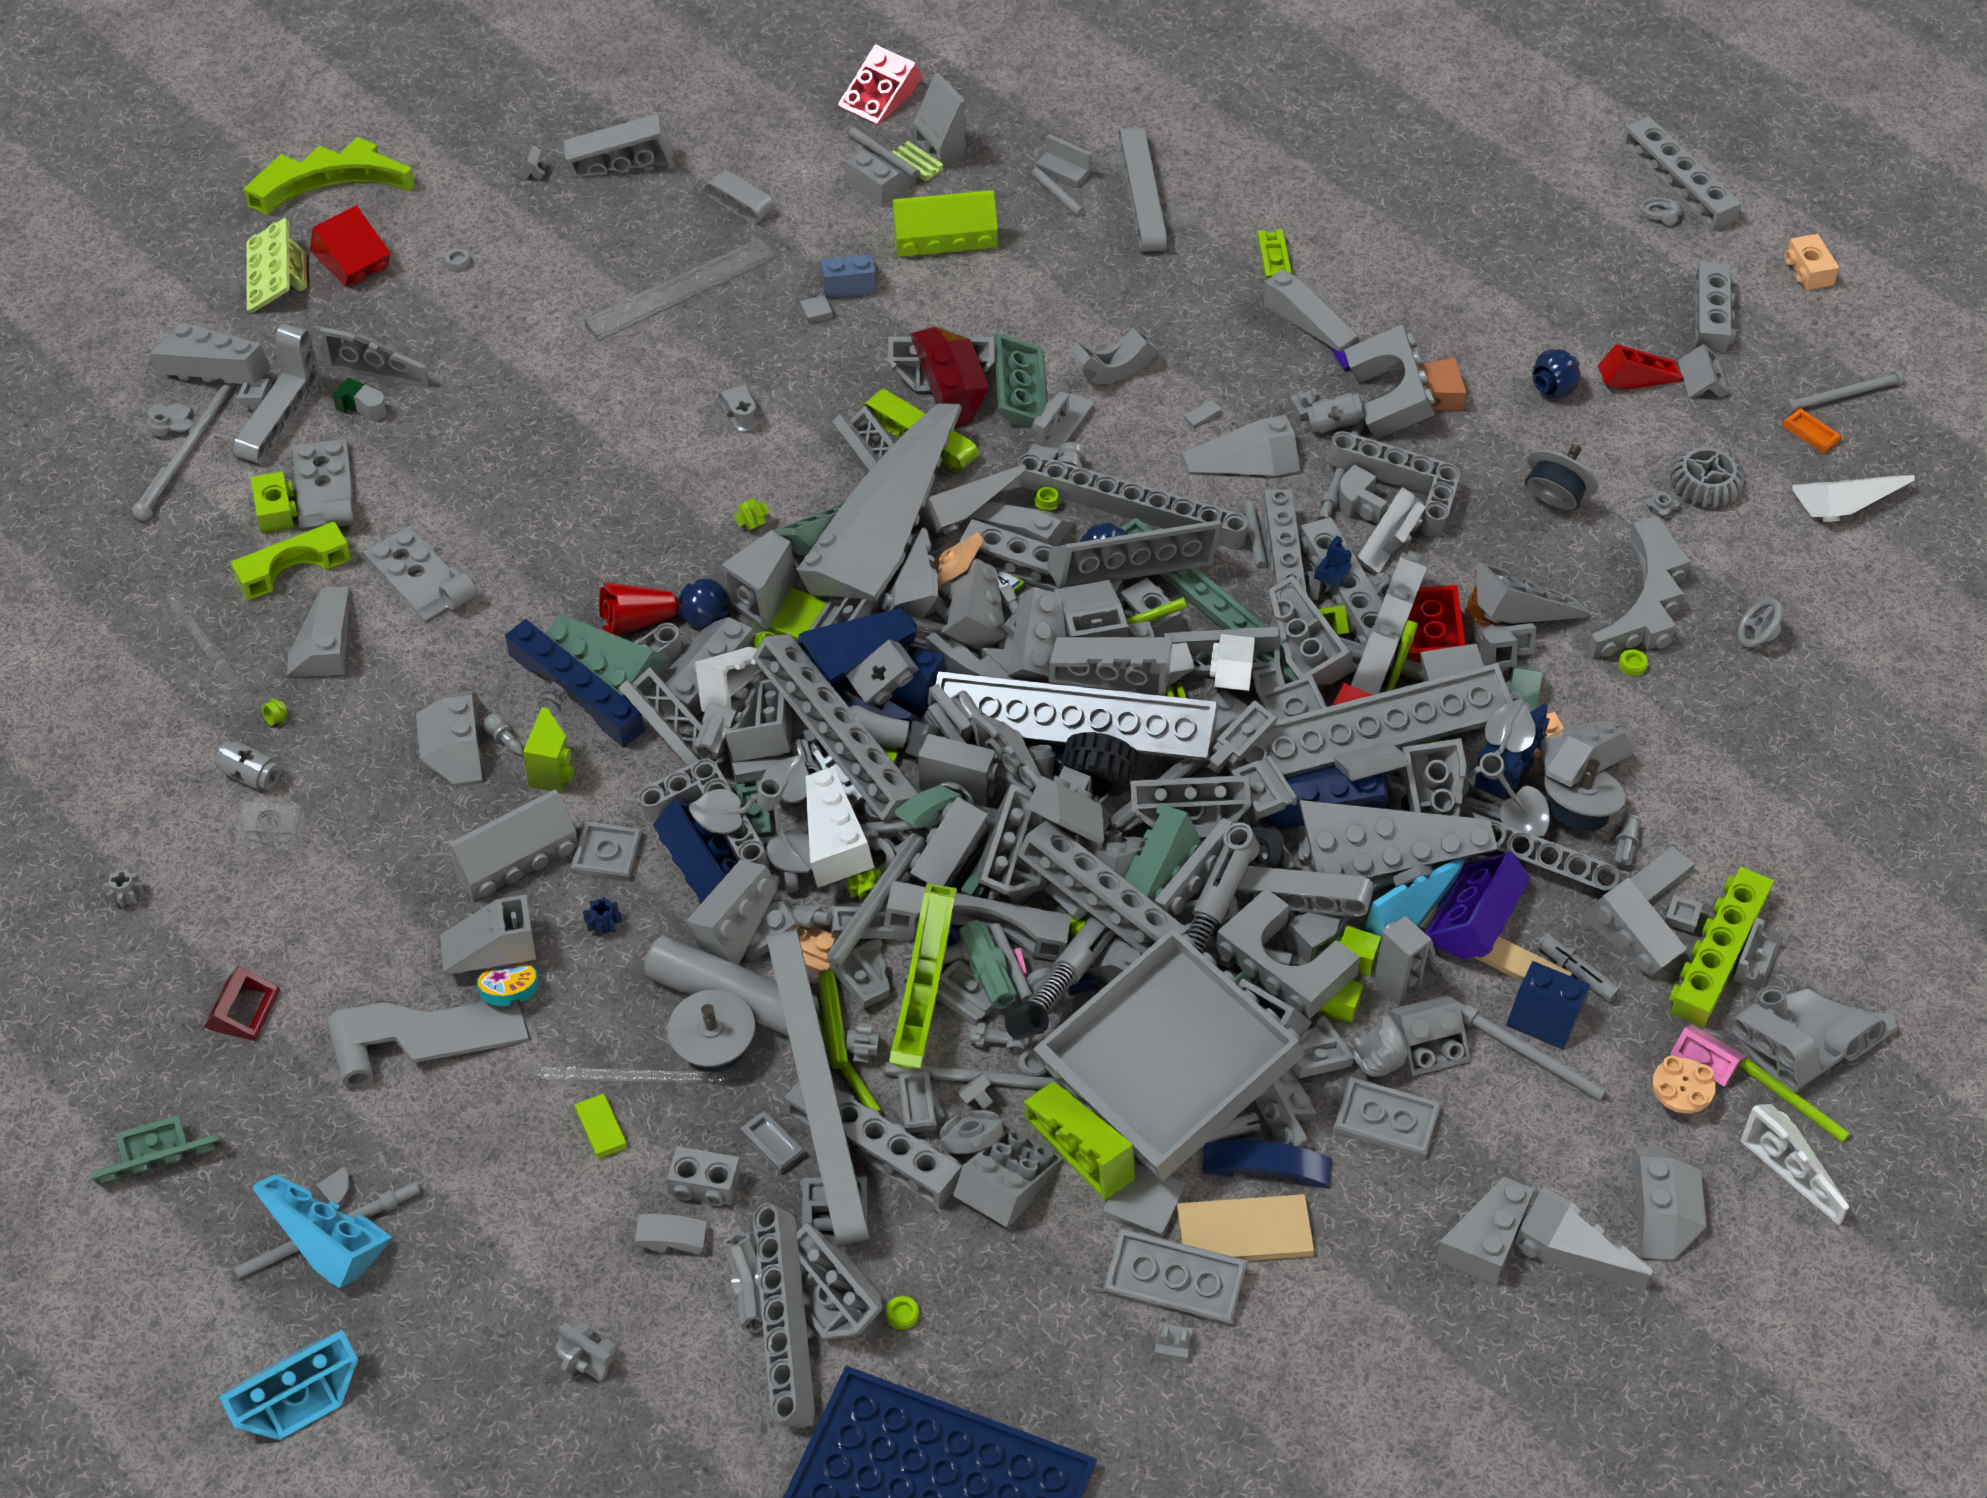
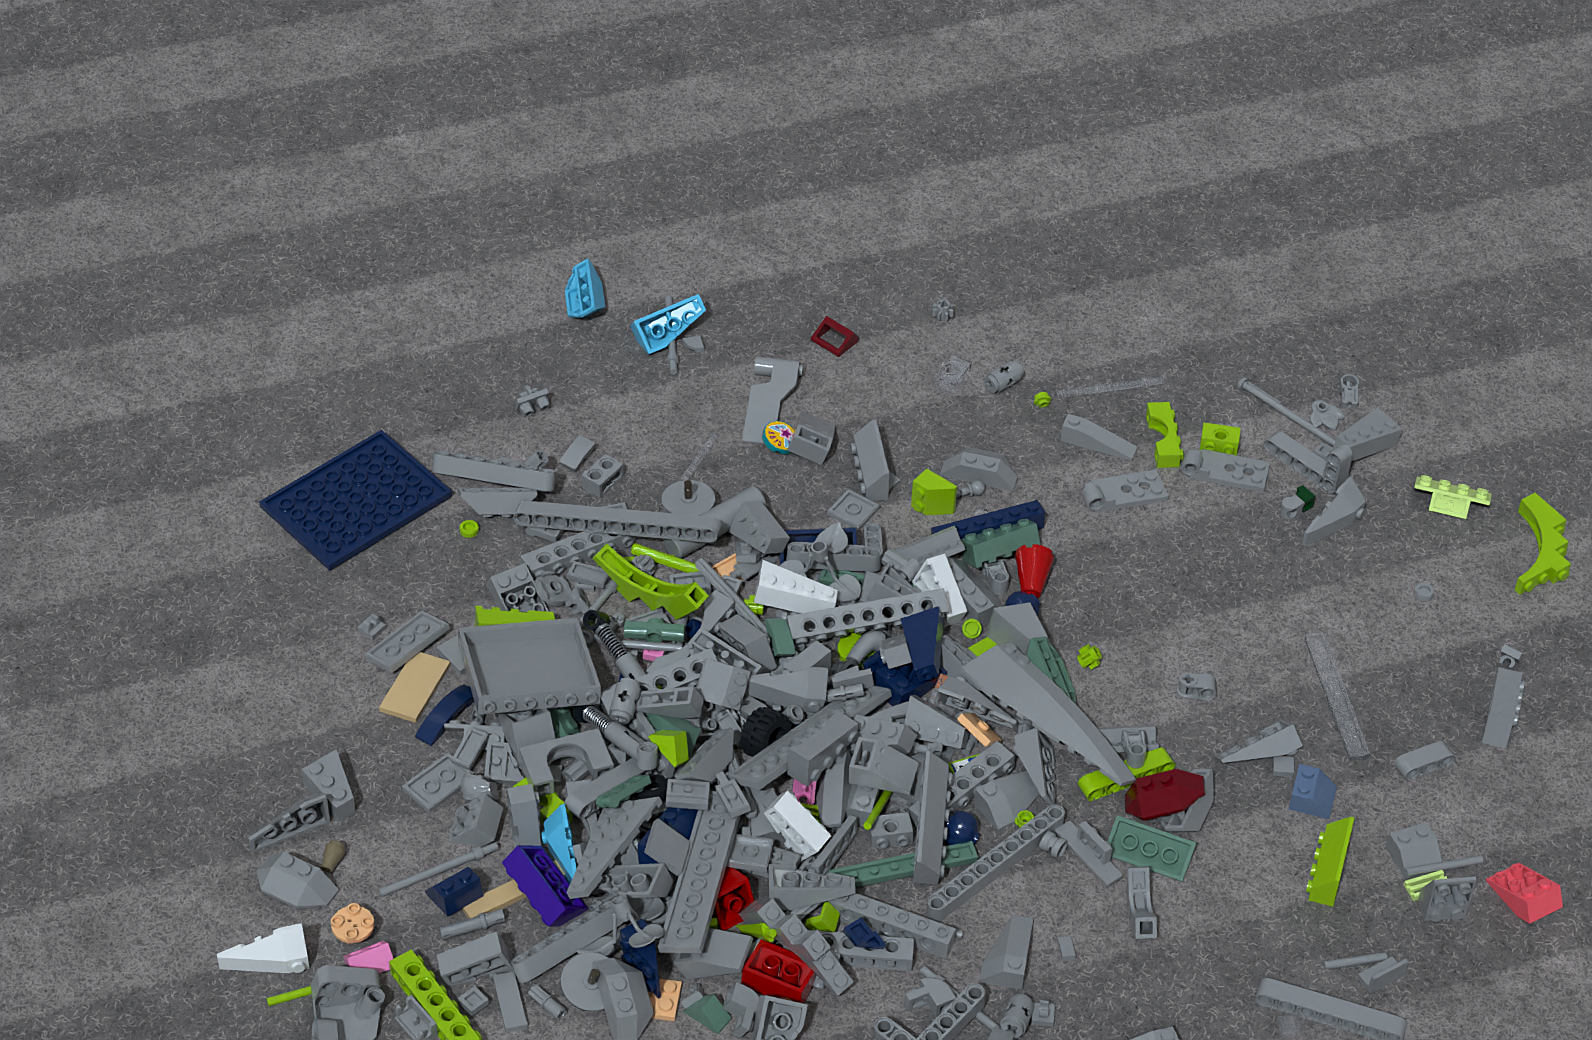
camera: 115 degrees right, 5 degrees down
sand green bracket [90,1115,221,1185] -> none
red slope [309,205,391,287] -> none
lime tile [574,1093,627,1160] -> none
dark blue gear [583,897,622,936] -> none
light grey bracket [1356,487,1426,575] -> none
none -> dark tan cone [320,840,345,873]
none -> light grey tile [451,726,489,770]
none -> sand green plate [596,775,651,808]
none -> light grey piece [609,678,641,724]
none -> light grey slope [635,686,704,719]
none -> lime slope [648,730,689,767]
none -> light grey piece [1121,730,1146,768]
none -> light grey wedge [1216,720,1303,763]
none -> light grey piece [1340,374,1359,409]

